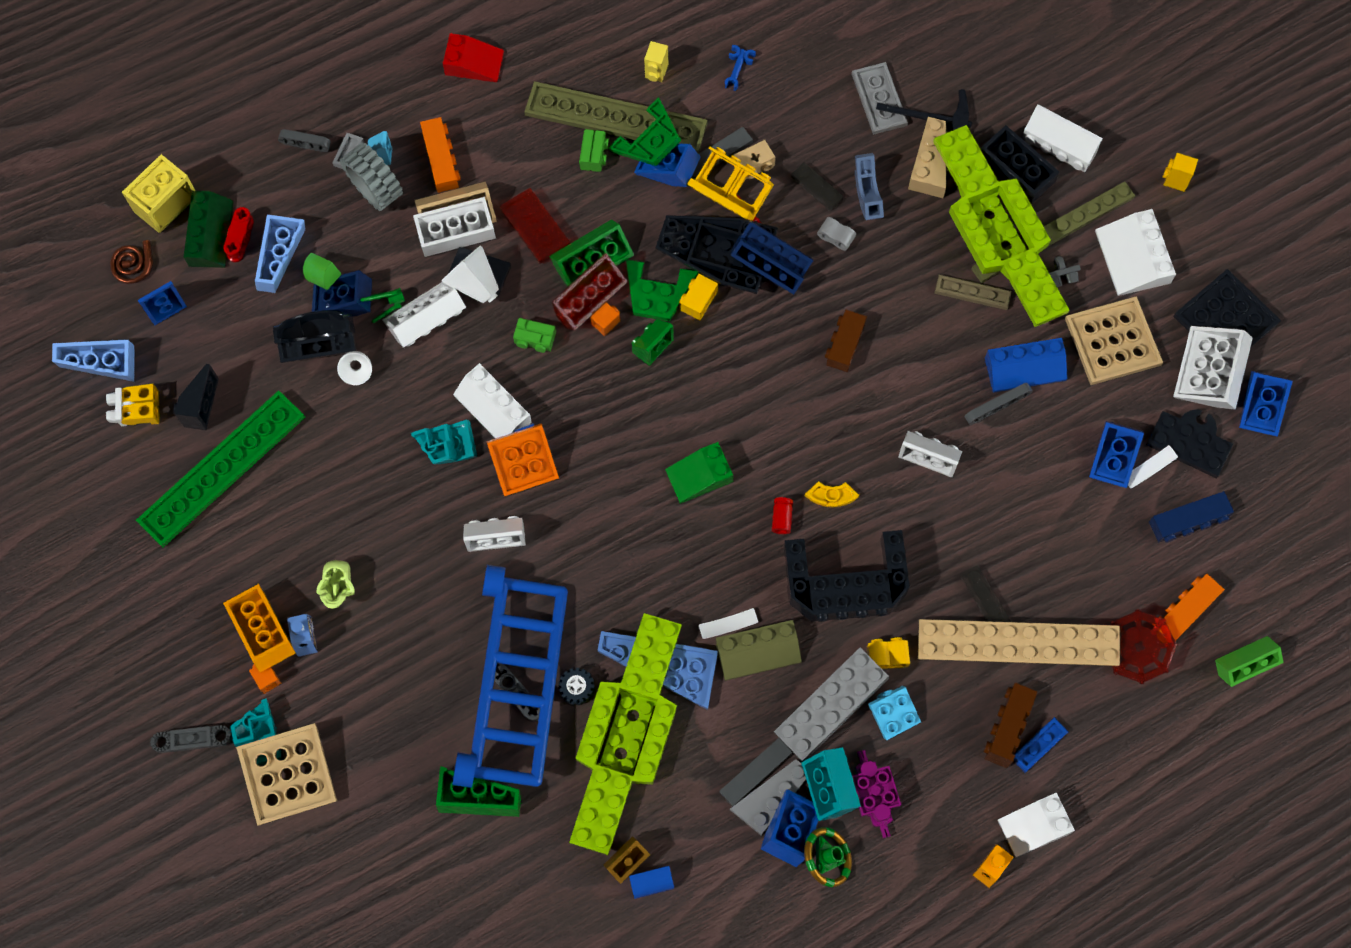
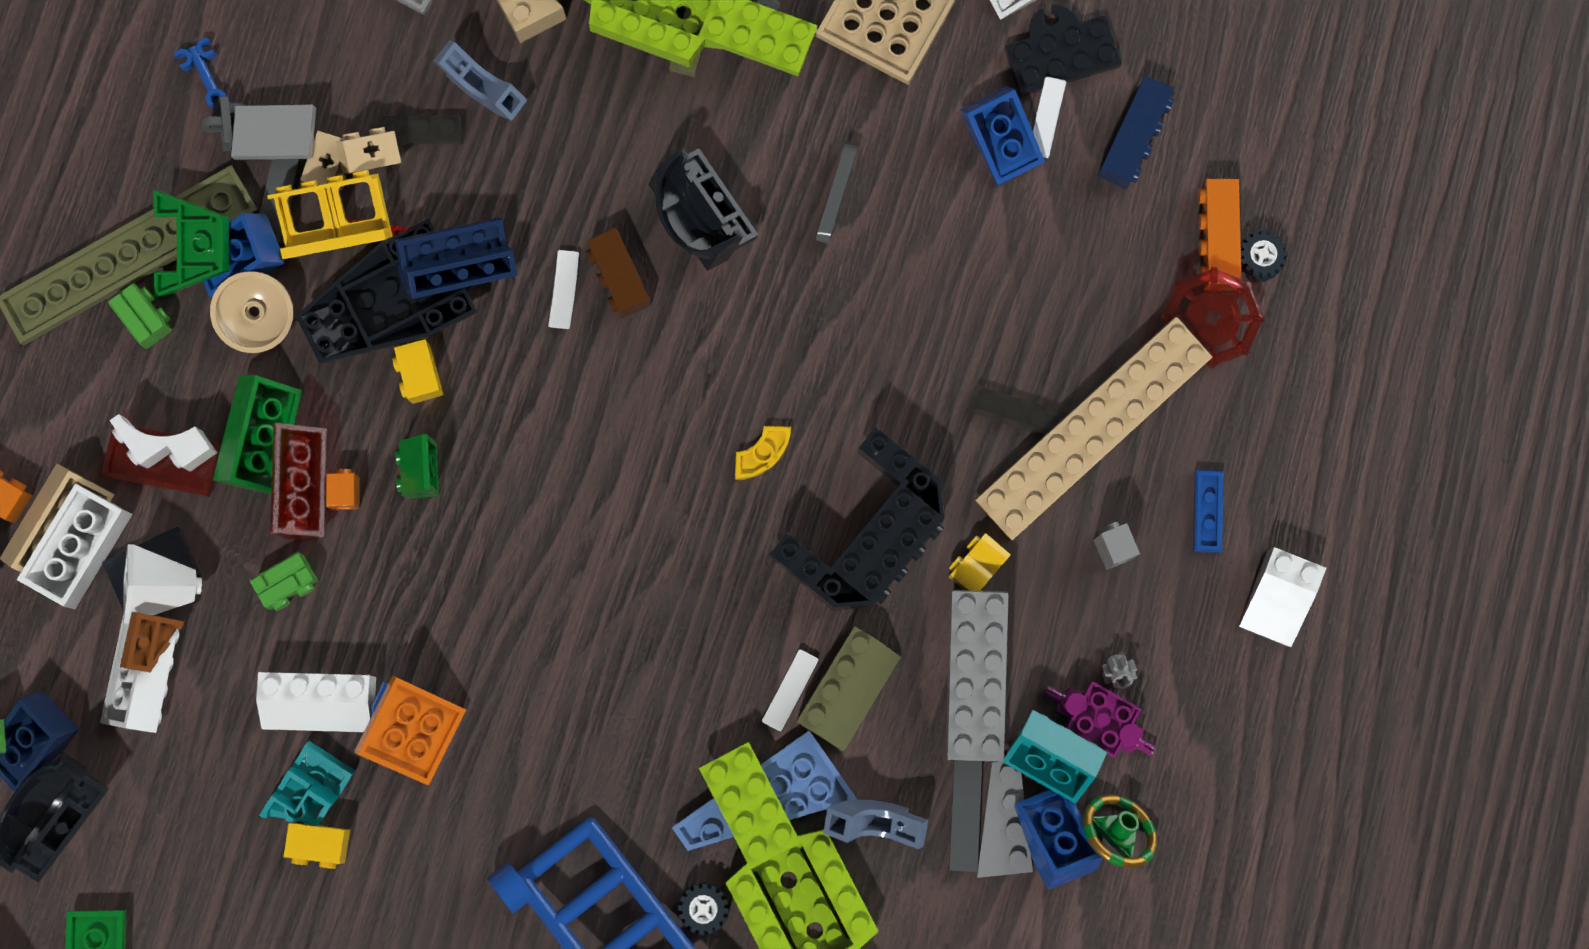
camera: 45 degrees left, 10 degrees up
white piece [337,351,372,385] -> none
green plant [361,288,405,323] -> none
white slope [463,516,526,552] -> none
green wing [626,259,698,322] -> none
light yellow brick [644,41,668,82] -> none
green slope [665,442,733,504] -> none
red piece [772,497,793,535] -> none
light grey axle [817,217,856,251] -> none
medium azure plate [868,686,921,740] -> none
white slope [898,431,962,477] -> none
dark tan tile [934,275,1012,310] -> none
light orange torso [973,844,1014,888] -> none
reddish brown wedge [983,683,1037,769] -> none
blue slope [985,338,1067,393] -> none
bright green brick [1215,636,1284,687] -> none
none -> white arch [109,414,217,472]
none -> dark orange wing [120,612,184,672]
none -> dark grey hips [201,97,244,151]
none -> tan dish [210,271,294,353]
none -> light grey tile [231,105,316,160]
none -> yellow brick [283,823,350,869]
none -> tan brick [336,127,401,173]
none -> white sticker [548,250,579,329]
none -> black piece [648,148,758,271]
none -> sand blue arch [823,800,928,849]
none -> light grey brick [1094,522,1140,570]
none -> light grey gear [1102,654,1137,689]
none -> black wheel [1241,230,1288,282]

